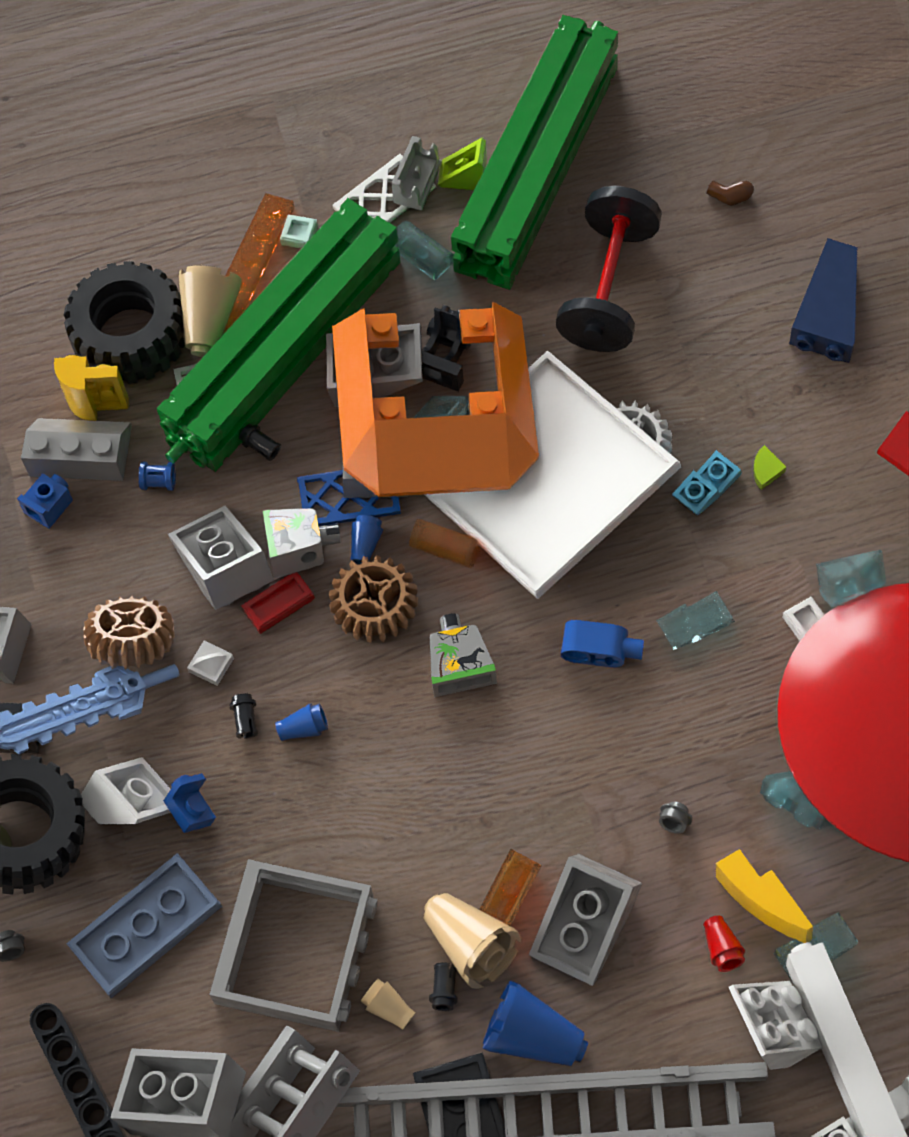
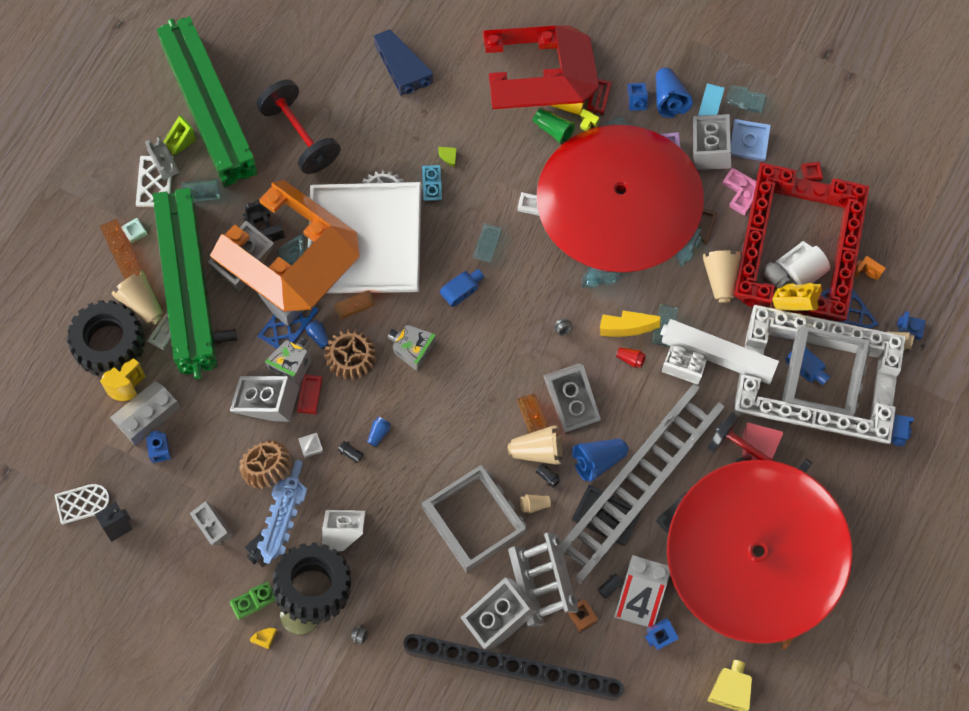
camera: 55 degrees left, 5 degrees up
sand blue tile [66,853,222,998] -> none
blue bush [139,462,176,491] -> none
blue bracket [163,773,216,833] -> none
reddish brown arm [707,181,754,206] -> none
clear light blue slope [816,550,886,607] -> none

